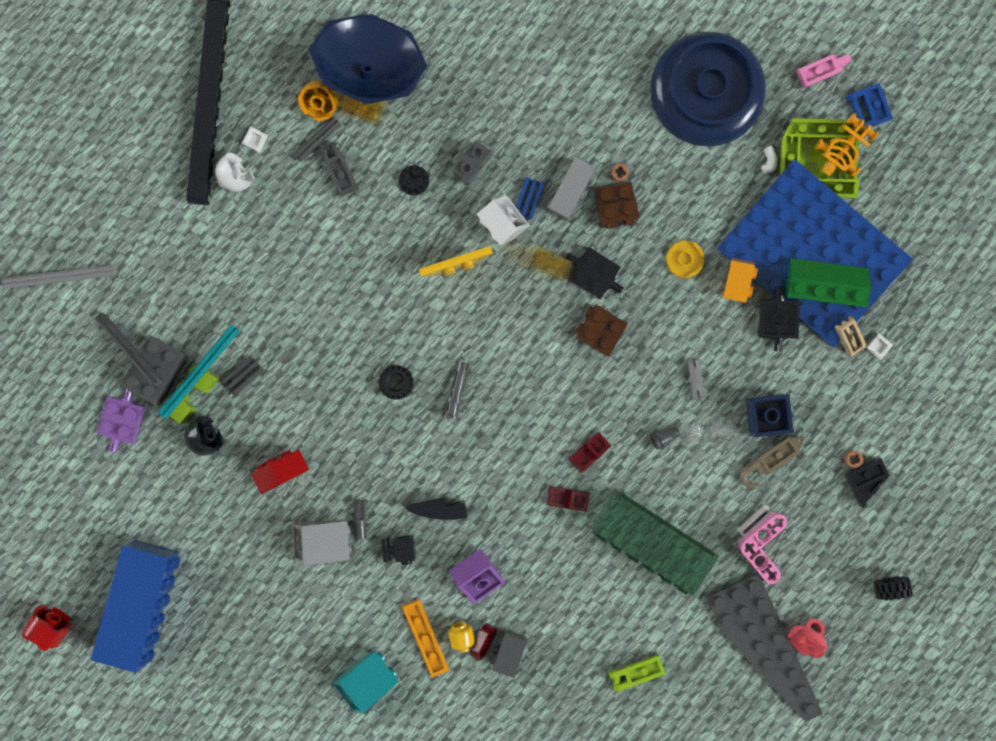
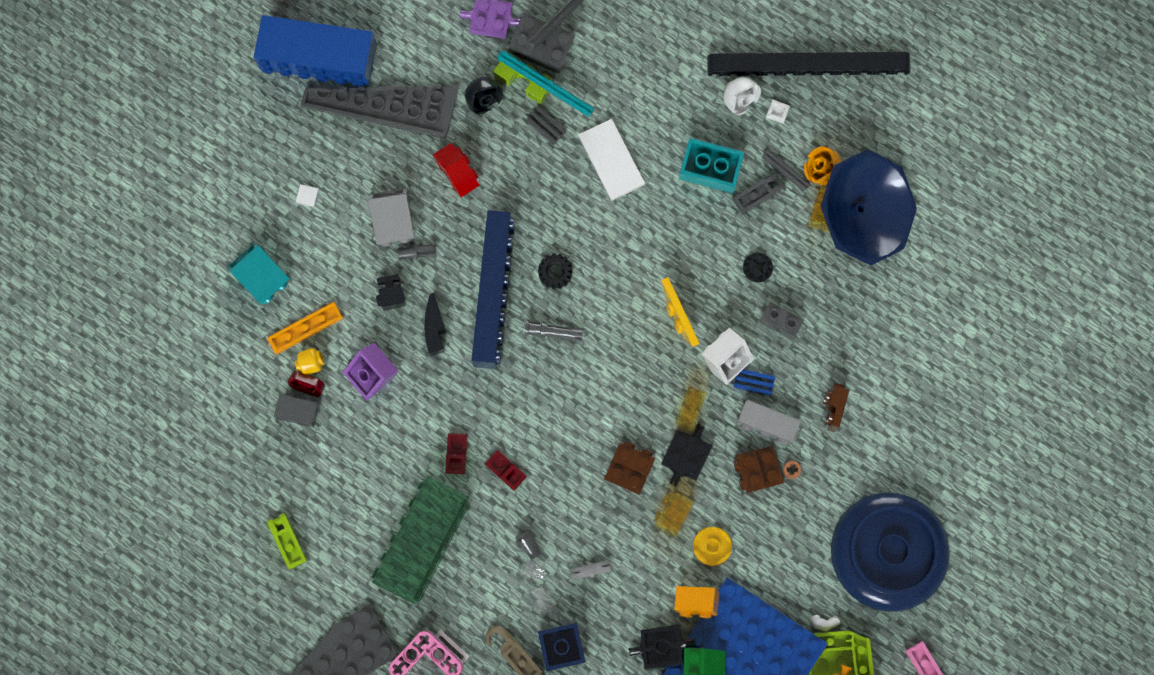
camera: 85 degrees right, 10 degrees down
none -> white tile [296,184,319,207]
none -> dark grey wing [300,85,459,139]
none -> dark blue brick [471,210,515,369]
none -> white tile [578,119,645,201]
none -> clear yellow brick [653,491,694,537]
none -> teal brick [679,138,745,194]
none -> reddish brown plate [823,383,850,432]

